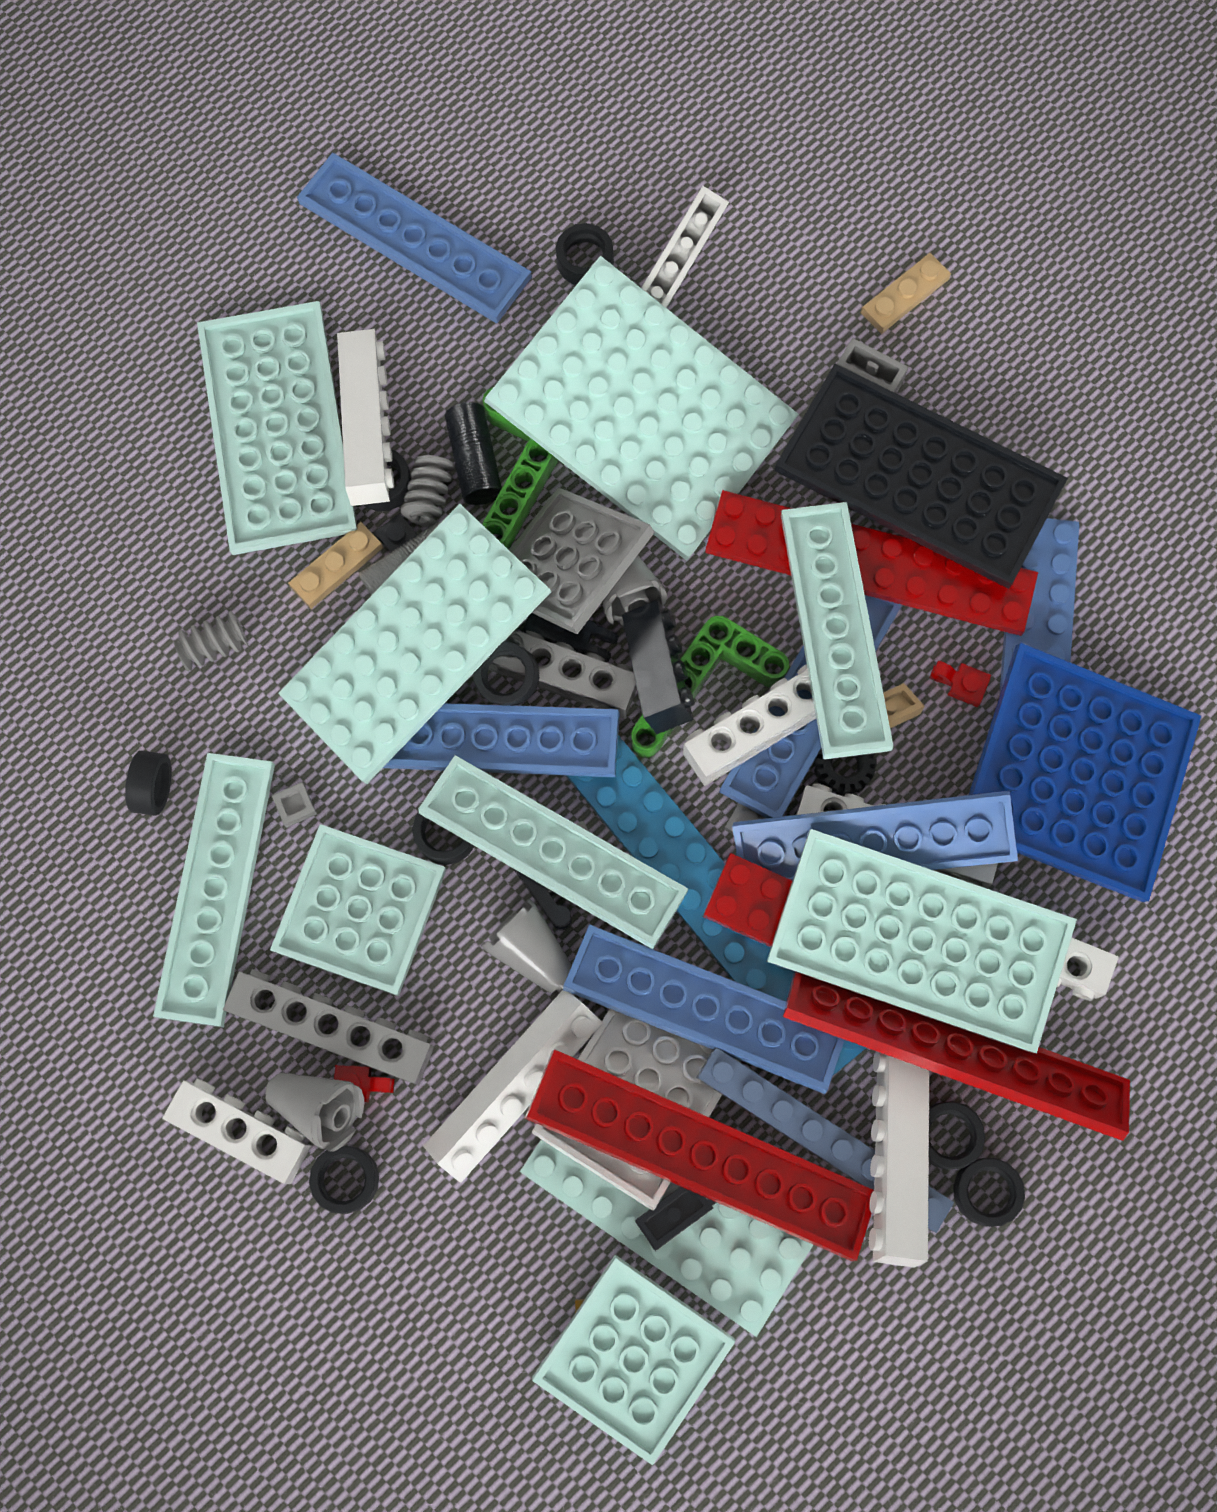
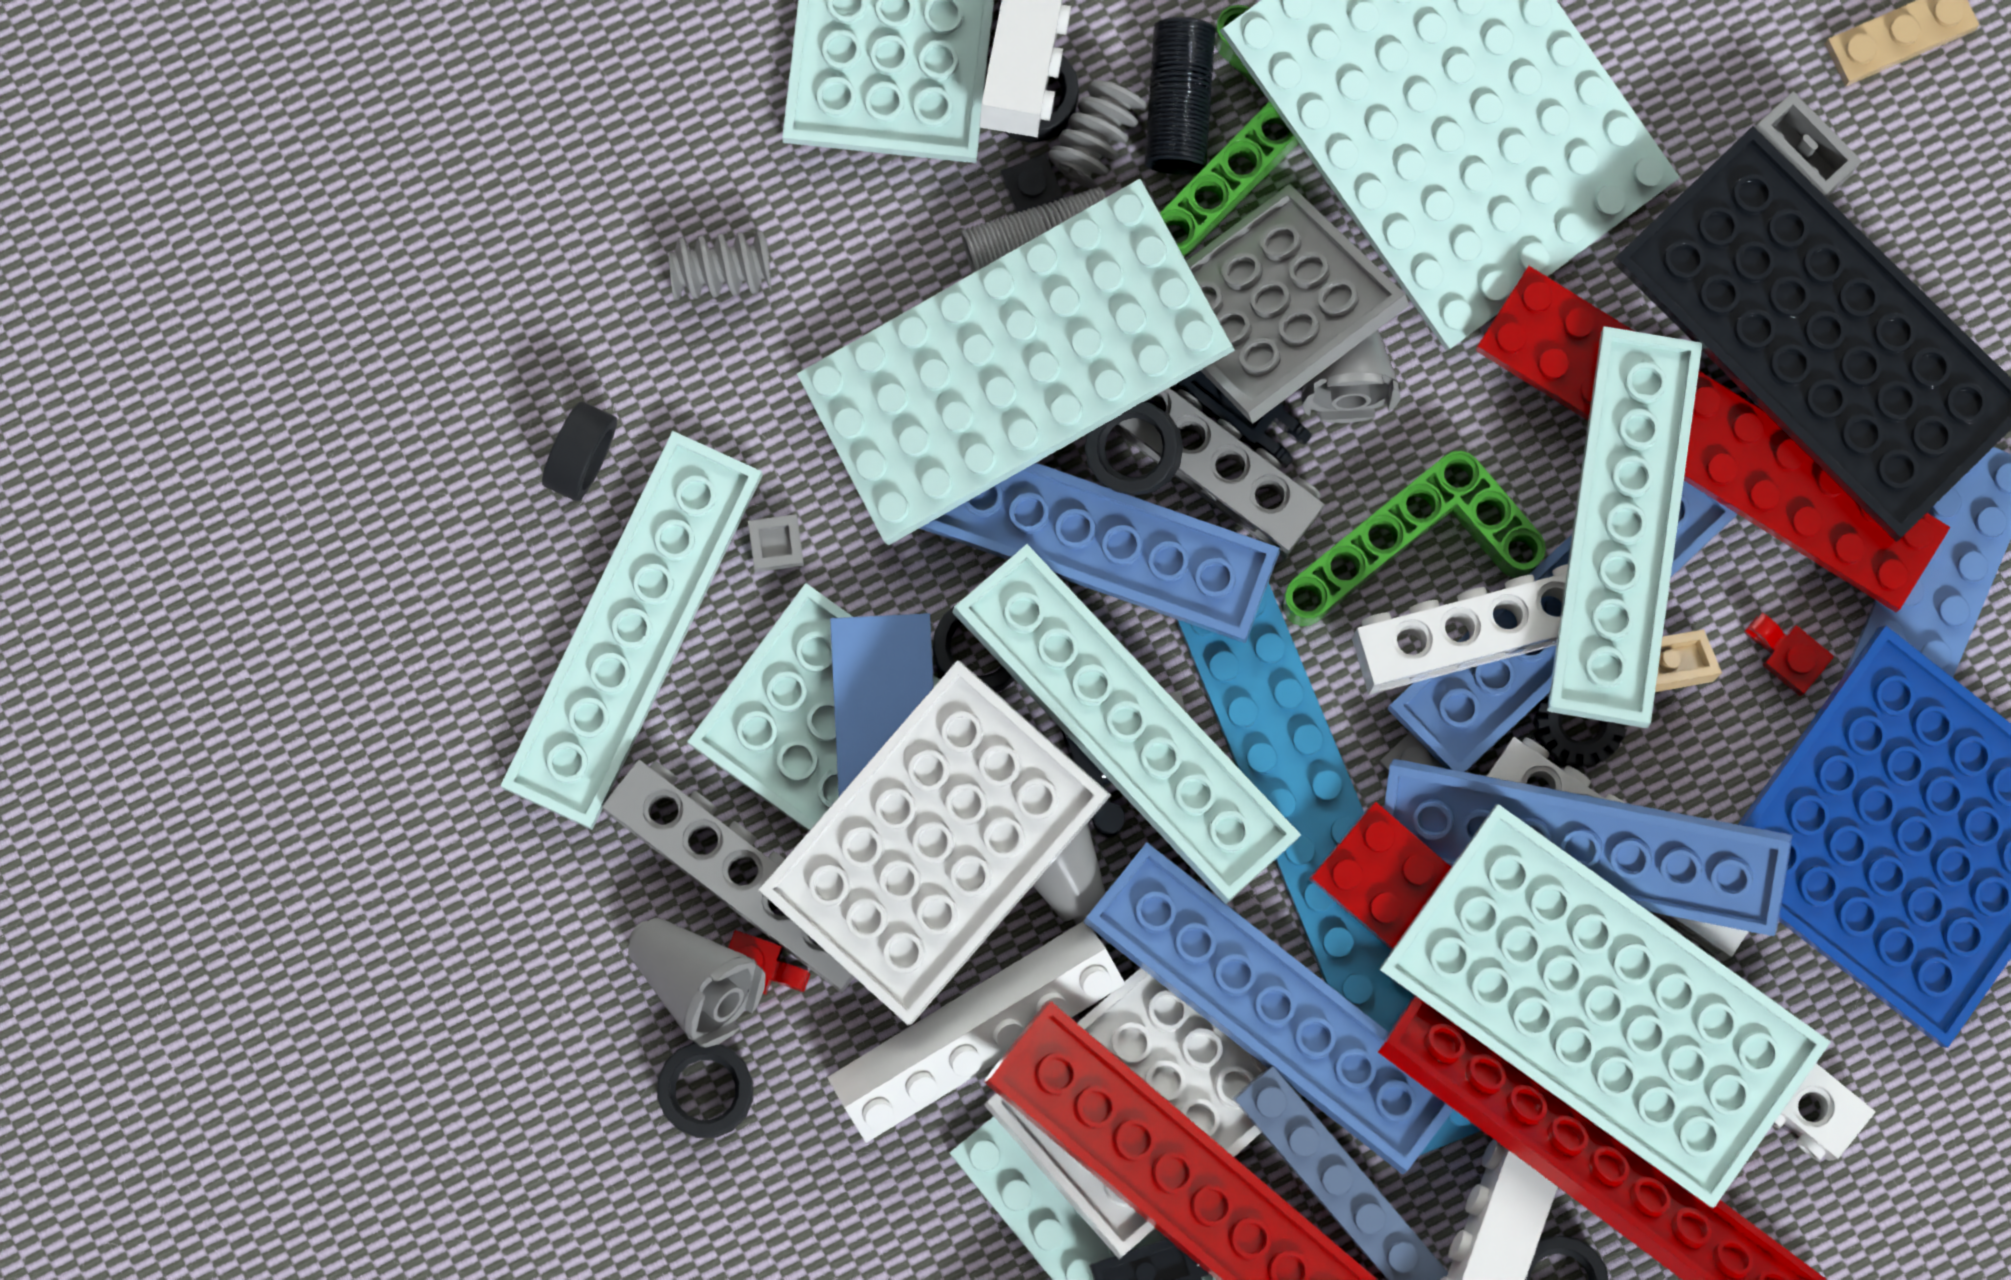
camera: 10 degrees right, 5 degrees up
white brick [162,1078,311,1184] -> none
tan plate [288,522,383,609] -> none
black brick [622,600,695,734] -> none
none -> white plate [759,660,1111,1025]
none -> medium blue tile [830,613,934,796]

